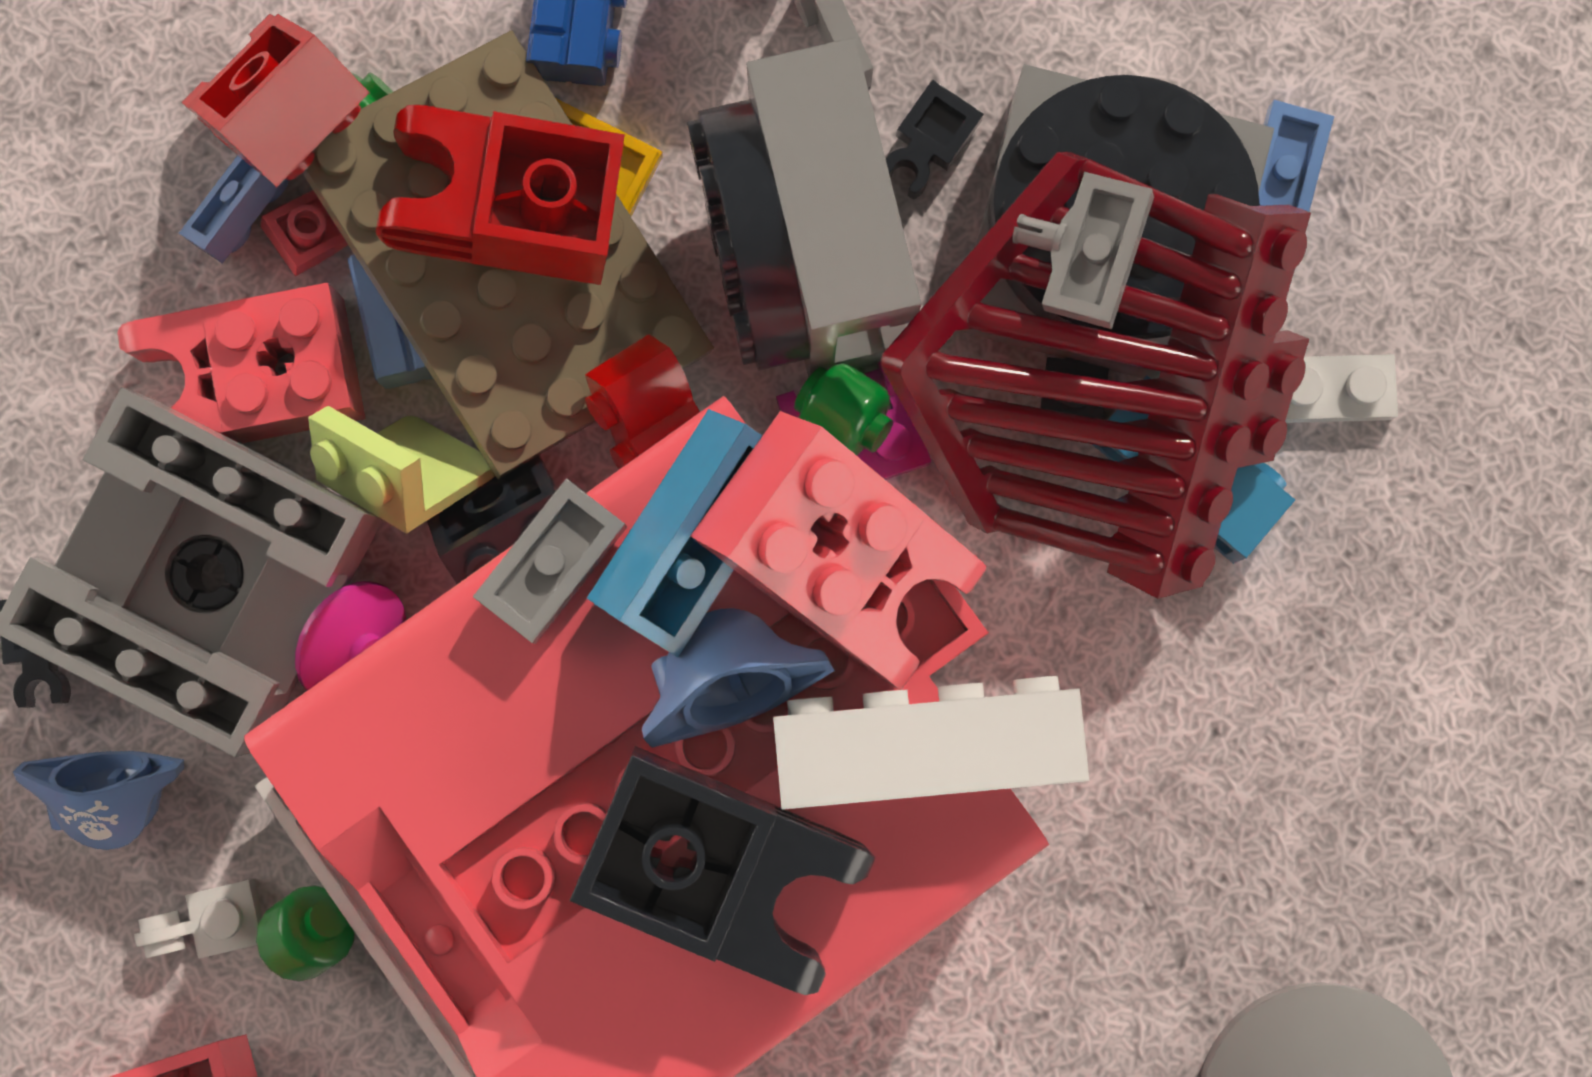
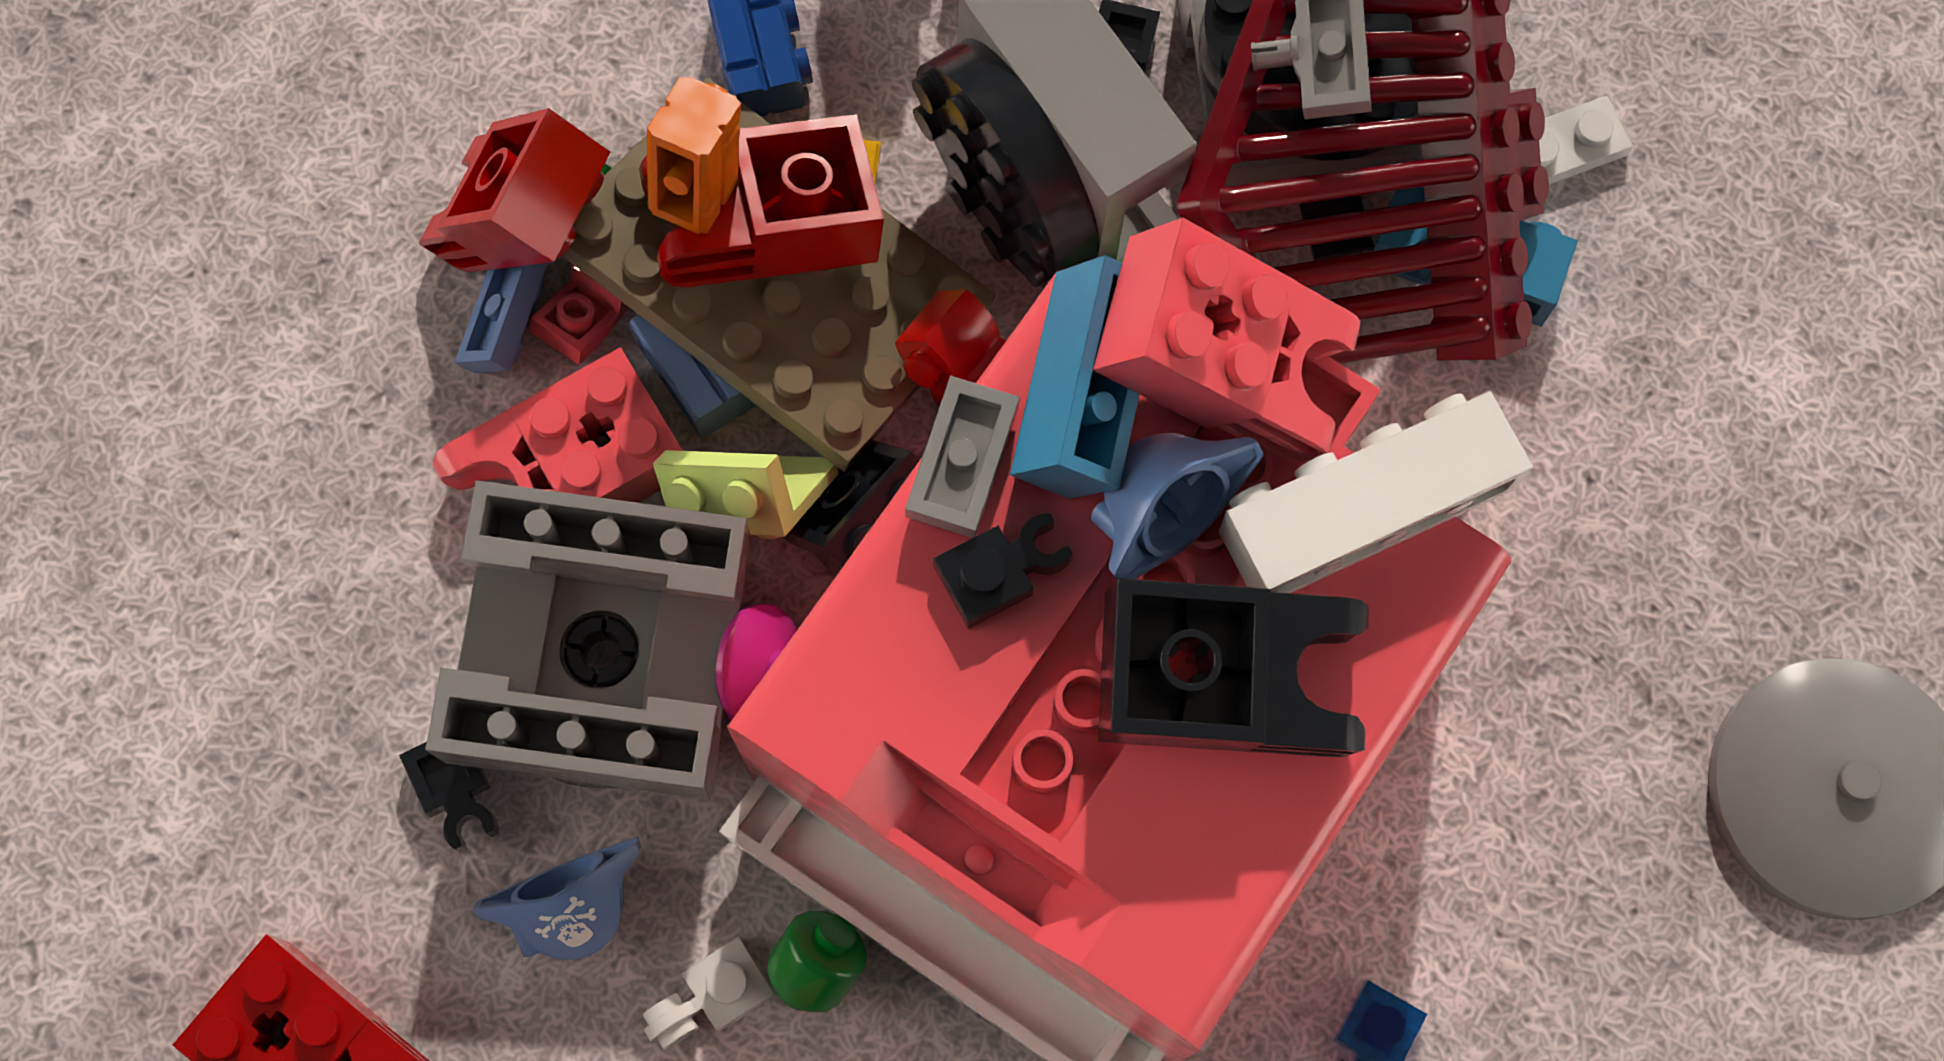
camera: 20 degrees left, 10 degrees down
none -> orange brick [647,76,741,234]
none -> black plate [933,513,1073,629]

